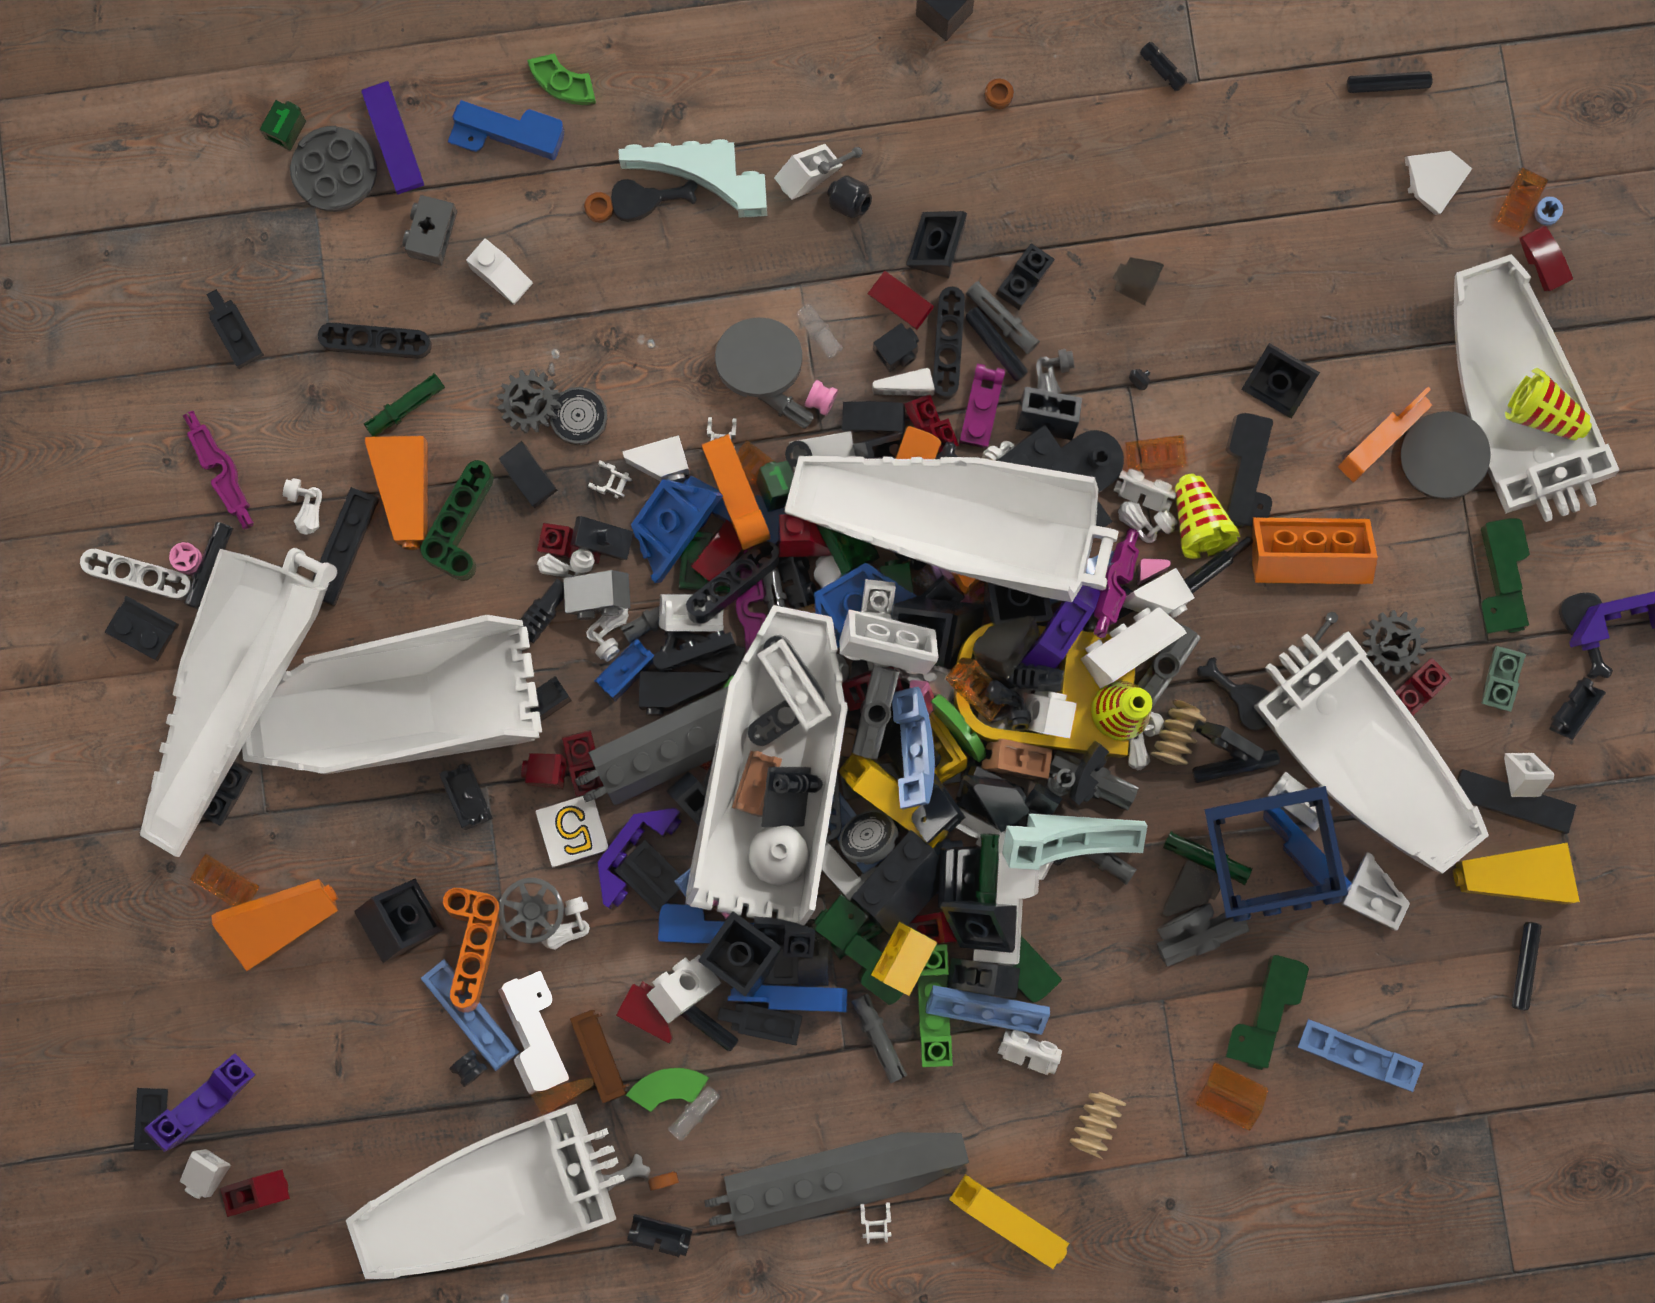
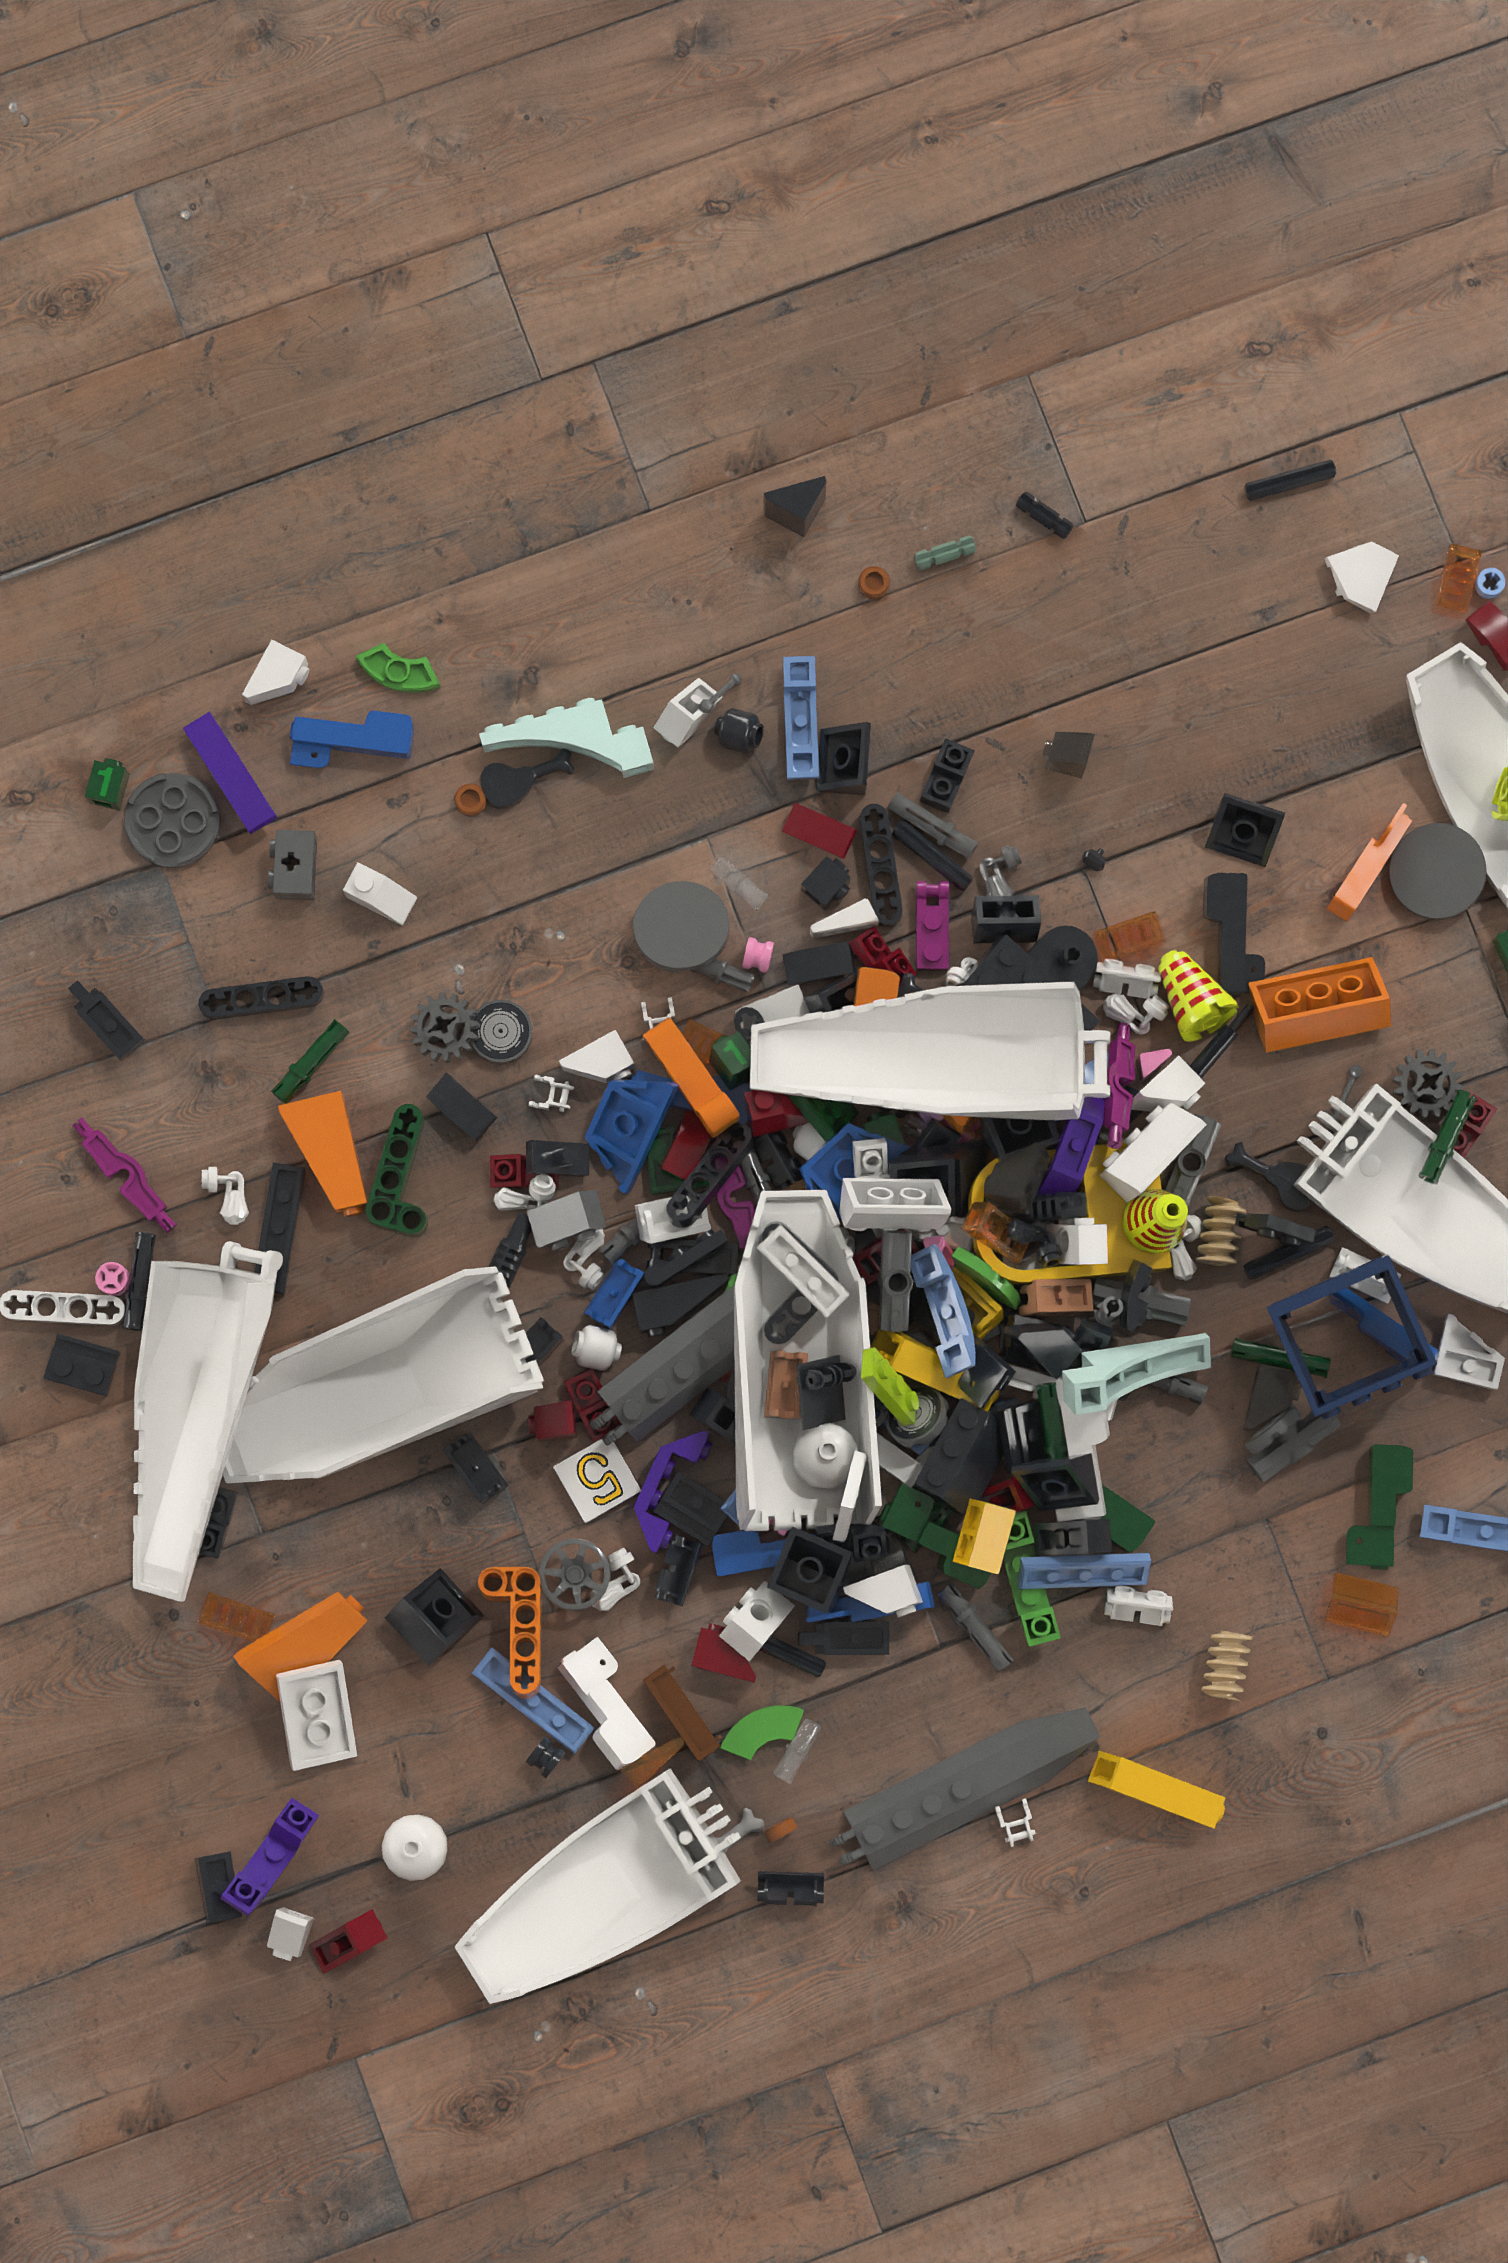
camera: 15 degrees left, 0 degrees up
none -> white slope [242,640,310,705]
none -> white plate [276,1660,357,1771]
none -> white cylinder [382,1815,447,1881]
none -> white head [571,1325,622,1371]
none -> black hinge [653,1535,703,1607]
none -> medium blue slope [783,656,819,780]
none -> white tile [833,1451,867,1542]
none -> white slope [843,1565,923,1618]
none -> lime plate [861,1347,919,1426]
none -> sand green axle [914,535,976,570]
none -> dark green pin [1418,1090,1477,1185]

